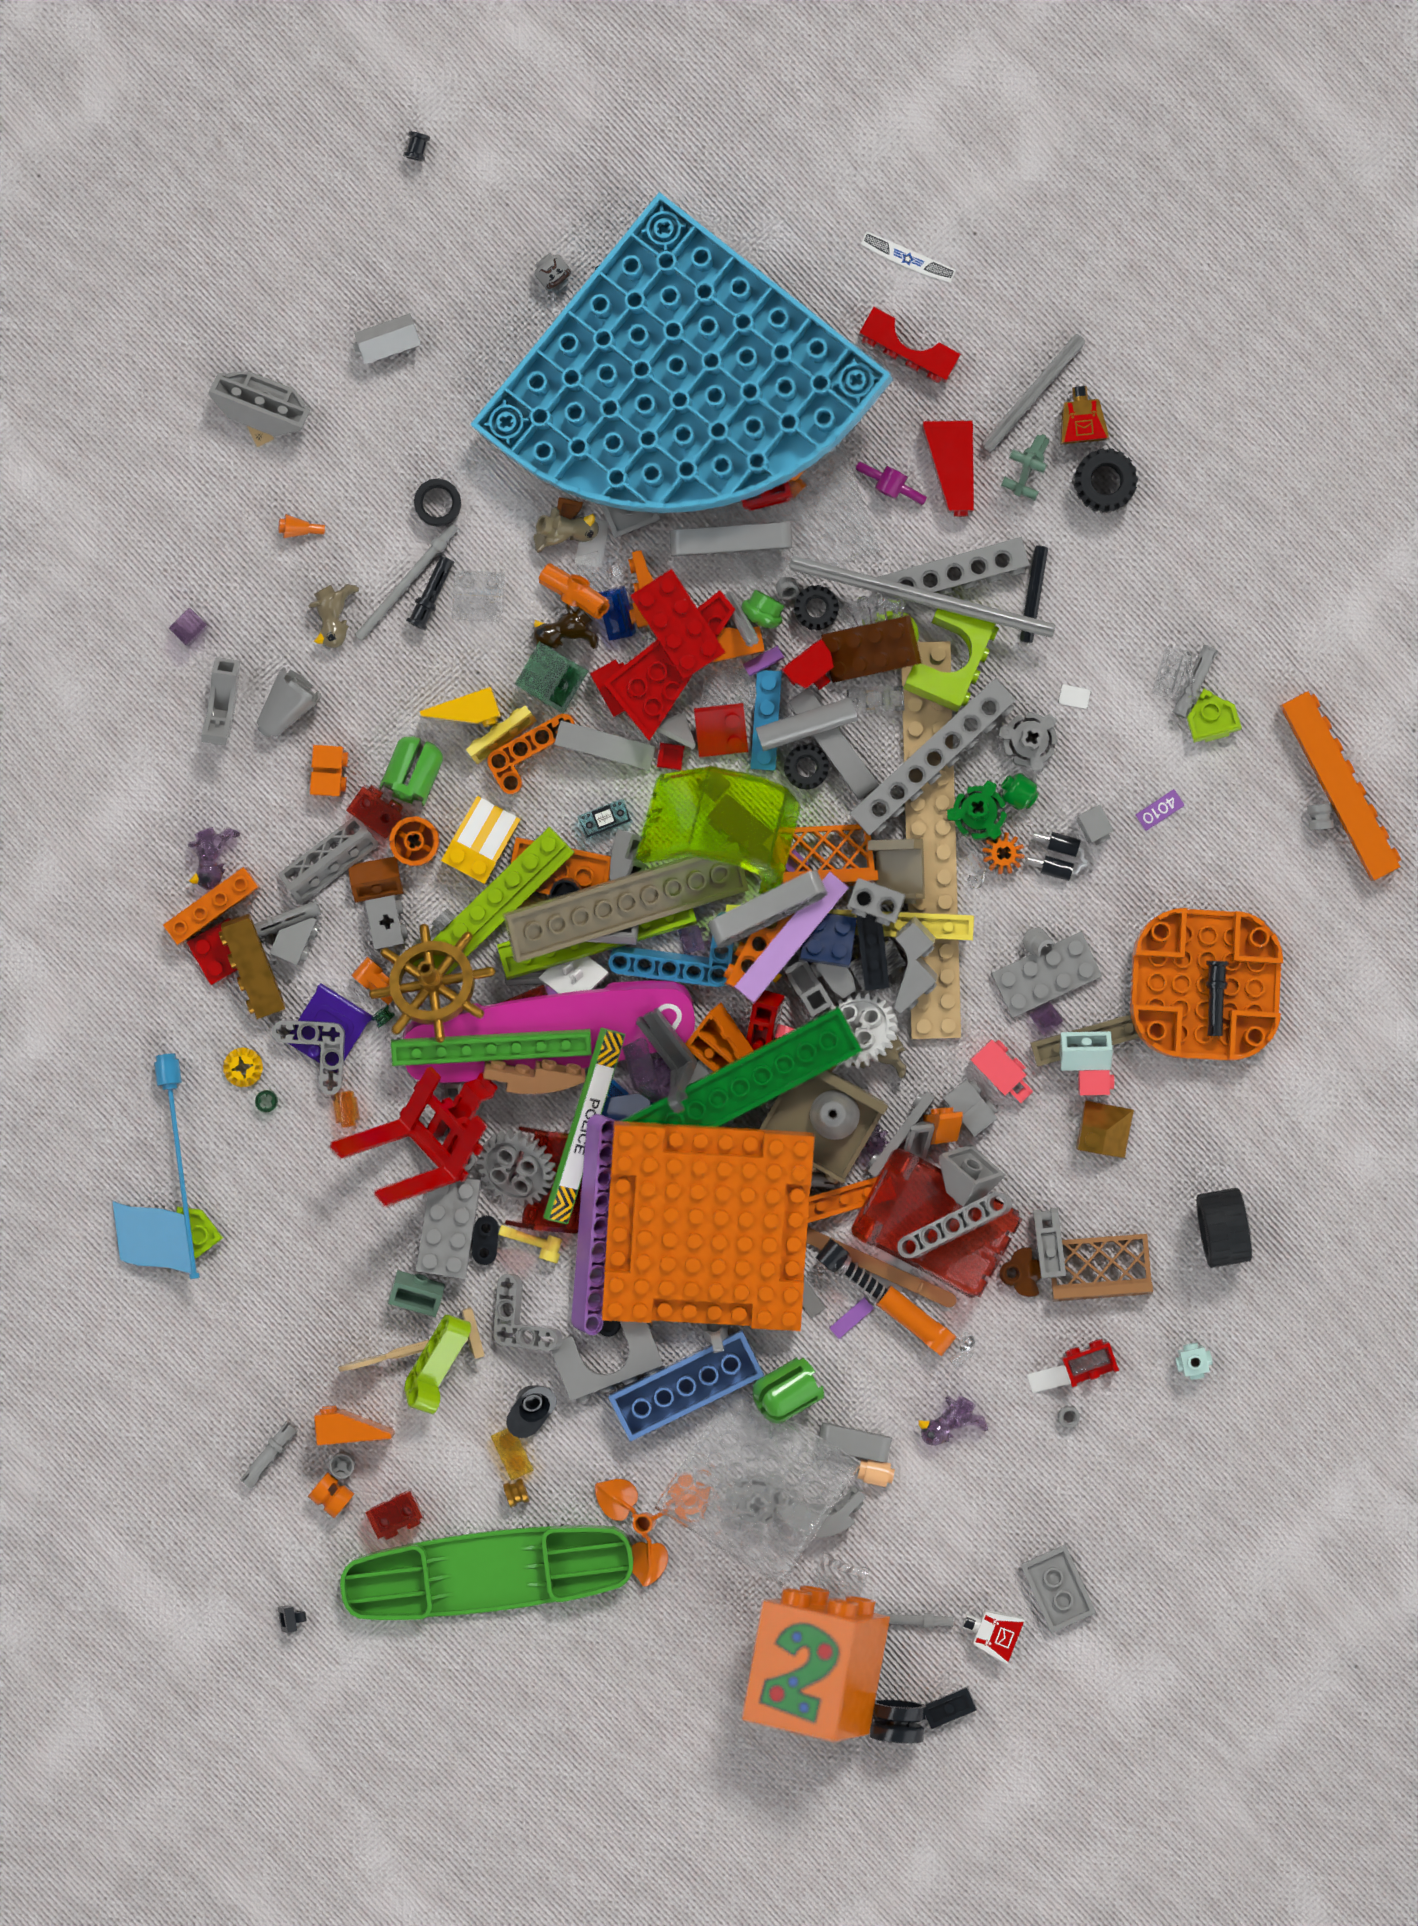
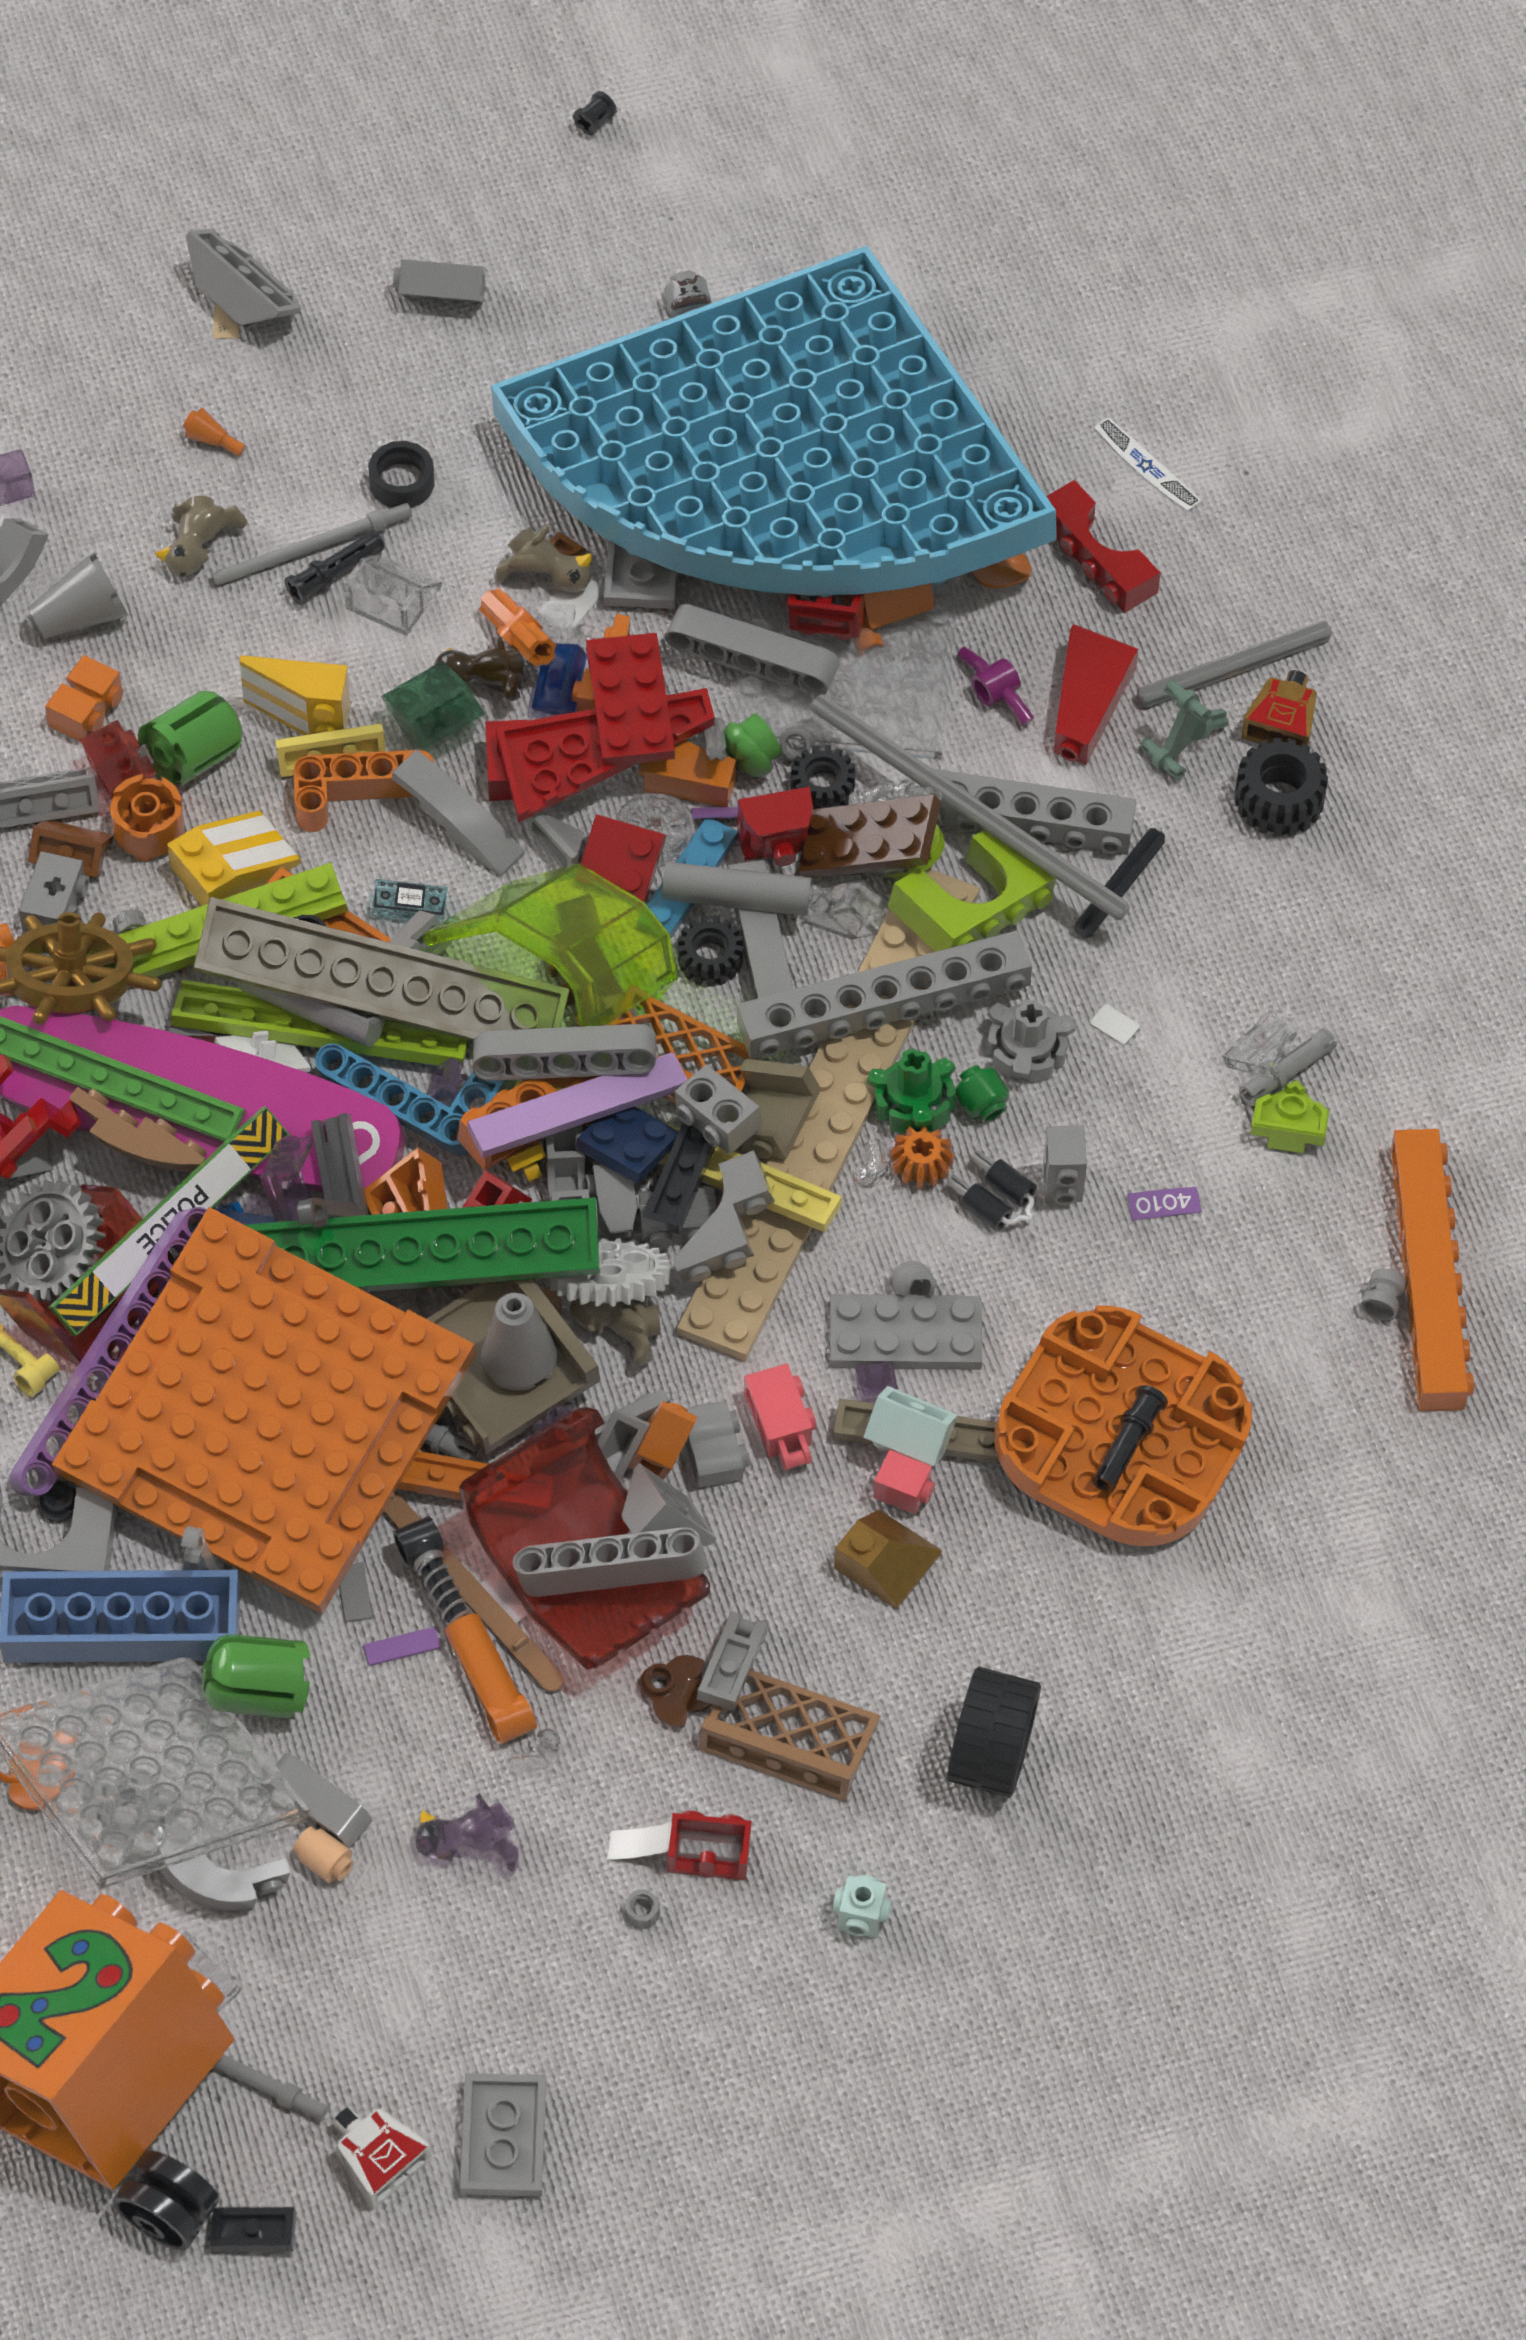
camera: 25 degrees right, 30 degrees down
red tile [657,742,685,771] -> none

